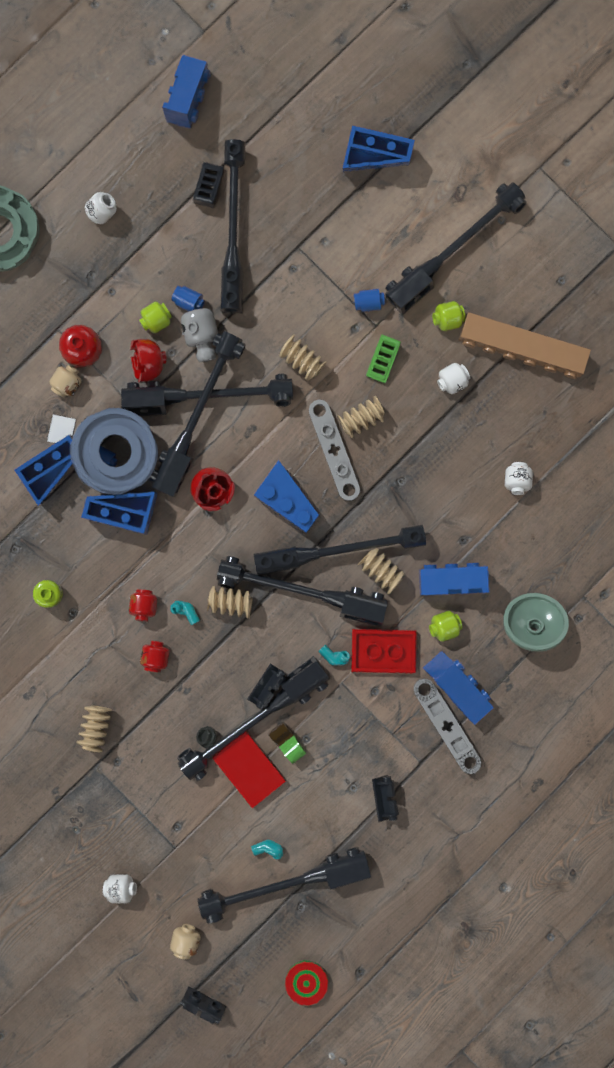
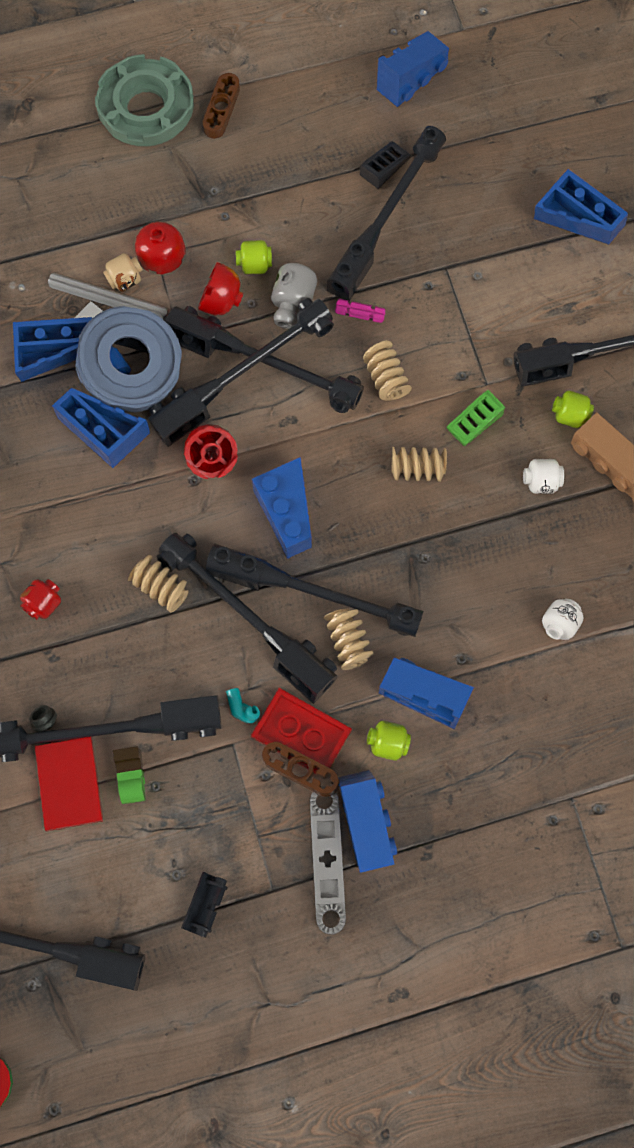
camera: 30 degrees right, 15 degrees down
white head [85,192,117,224] -> none
red head [129,589,158,621] -> none
teal arm [170,600,200,625] -> none
blue brick [171,286,205,311] -> none
black hinge [247,663,286,710] -> none
teal arm [251,839,284,860] -> none
light grey piece [309,400,360,501] -> none
blue brick [354,288,385,312] -> none
sand green dish [503,593,569,652] -> none
none -> light grey axle [48,273,169,320]
none -> reddish brown beam [203,73,240,139]
none -> reddish brown beam [262,742,339,797]
none -> dark pink axle [335,299,386,323]

